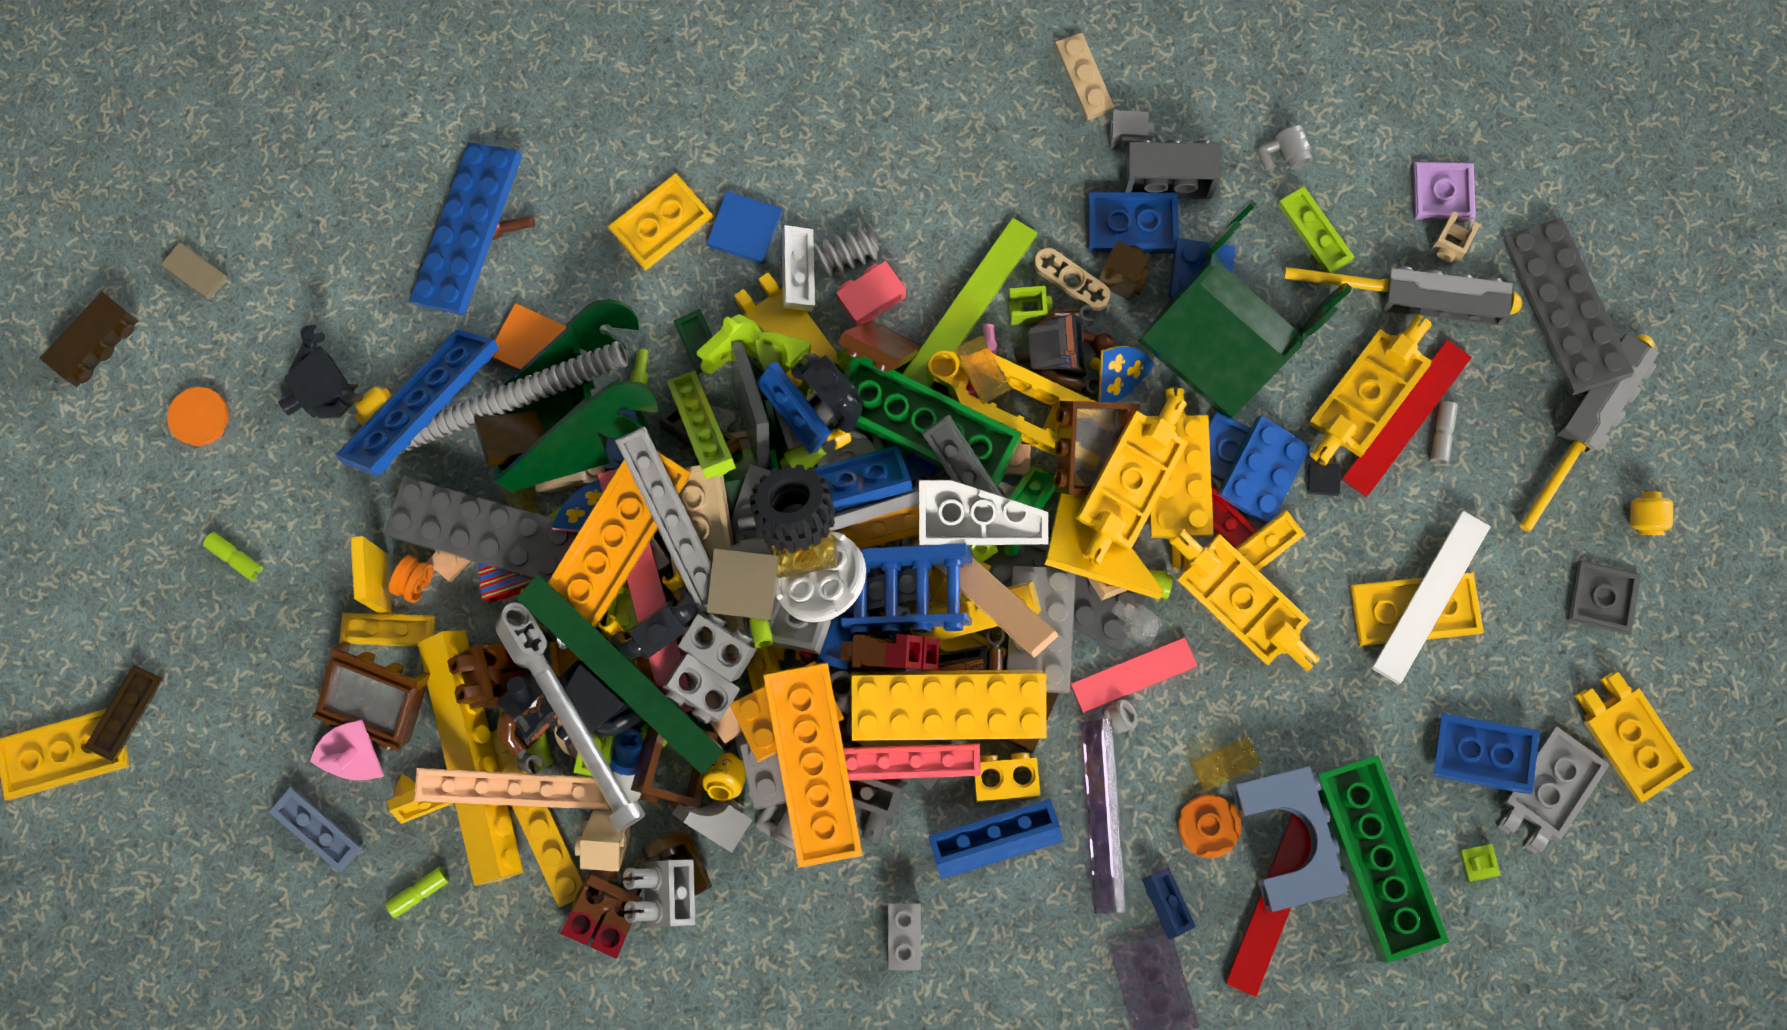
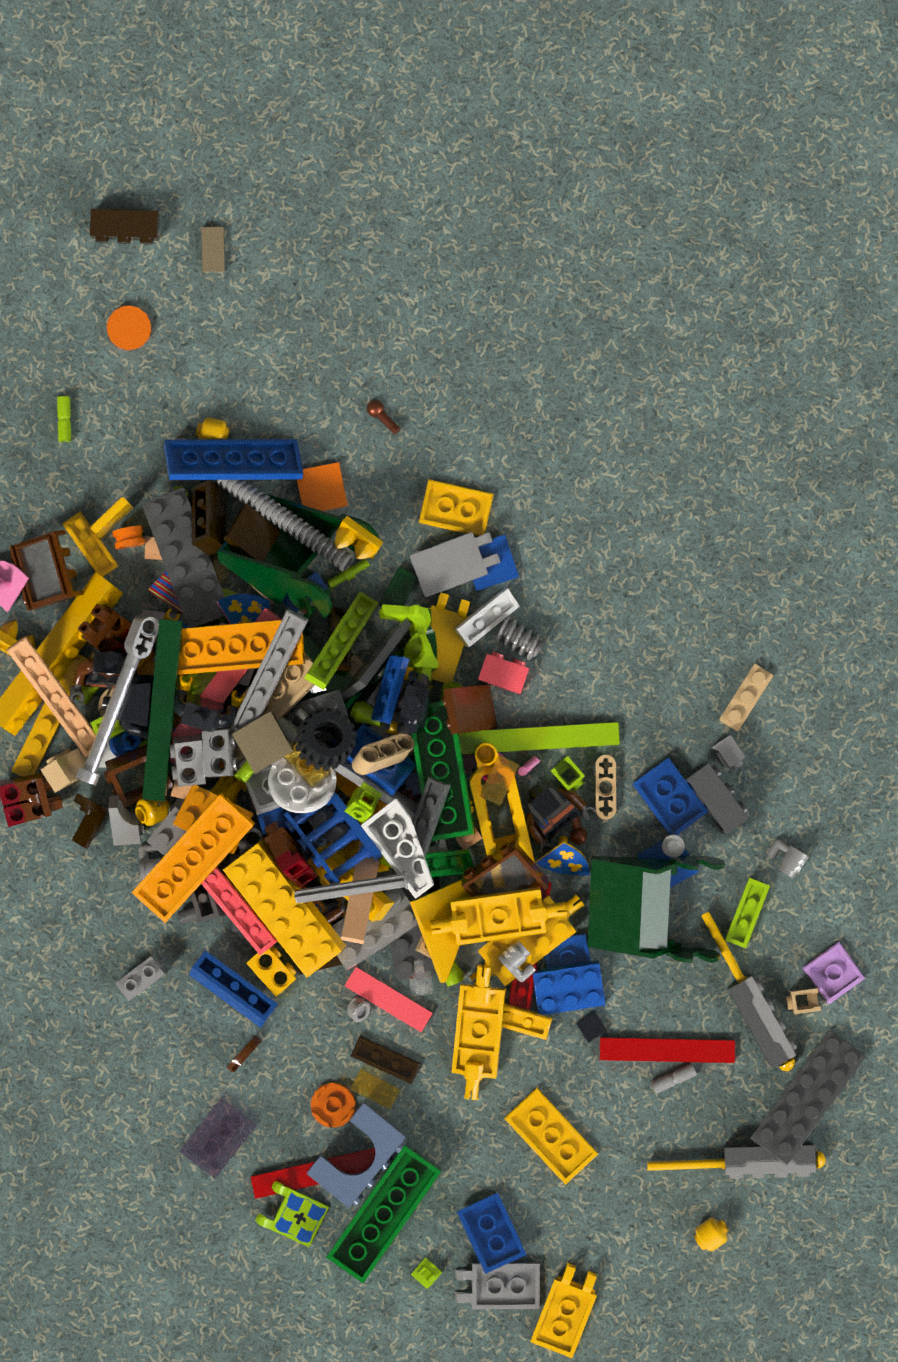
camera: 45 degrees right, 10 degrees up
black torso [278,325,363,419] -> none
blue plate [409,142,523,315] -> none
light grey brick [623,860,695,928] -> none
clear purple plate [1082,719,1126,914] -> none
dark brown brick [1099,240,1151,301] -> none
dark blue plate [1142,867,1196,940] -> none
yellow plate [1310,314,1432,466] -> none
white tile [1371,511,1491,685] -> none
dark grey tile [1567,560,1641,635] -> none
none -> dark brown brick [191,480,226,555]
none -> reddish brown tile [227,1035,262,1073]
none -> lime flag [255,1181,329,1247]
none -> light grey axle [294,871,409,903]
none -> yellow tile [335,516,383,559]
none -> lime window [344,782,382,824]
none -> dark brown tile [351,1036,421,1084]
none -> tan beam [352,734,414,775]
none -> light grey tile [410,532,500,598]
none -> light grey piece [497,940,536,982]
none -> white plate [662,834,685,857]

